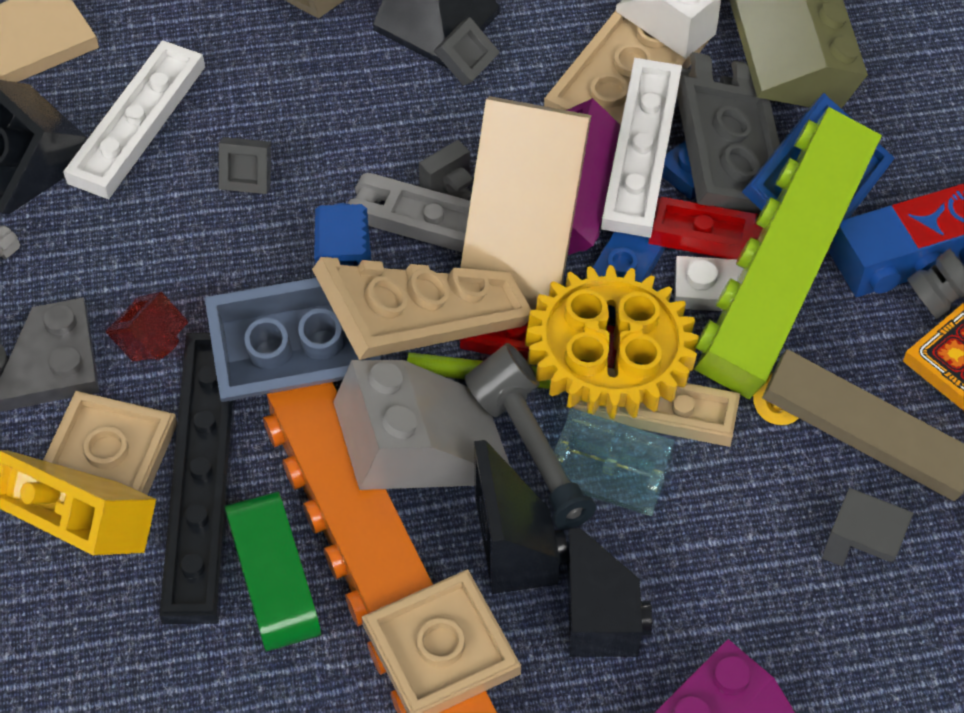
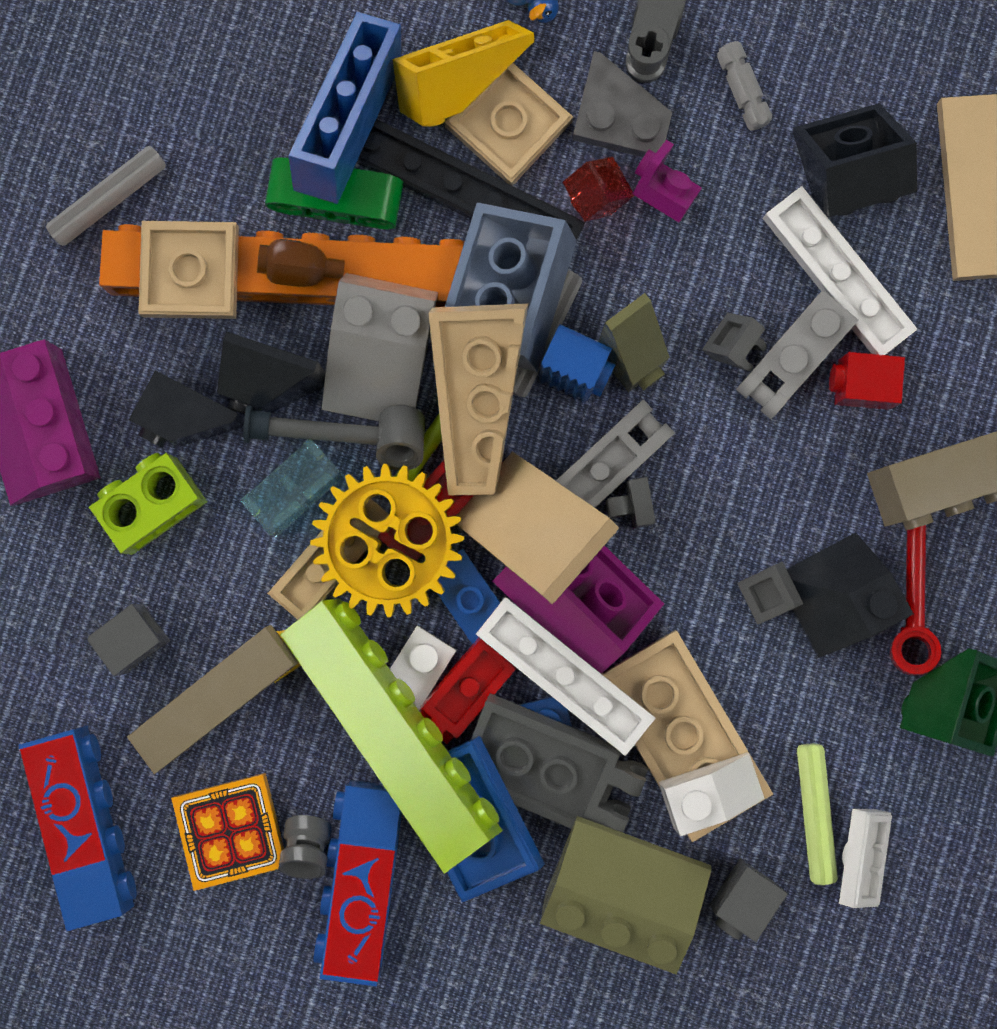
camera: 120 degrees right, 30 degrees up
none -> lime brick [89,453,208,555]
none -> reddish brown plant [257,239,345,287]
none -> blue brick [288,12,402,204]
none -> olive slope [598,293,670,393]
none -> magenta bracket [633,140,702,223]
none -> light grey plate [736,290,859,419]
none -> red brick [829,352,905,410]

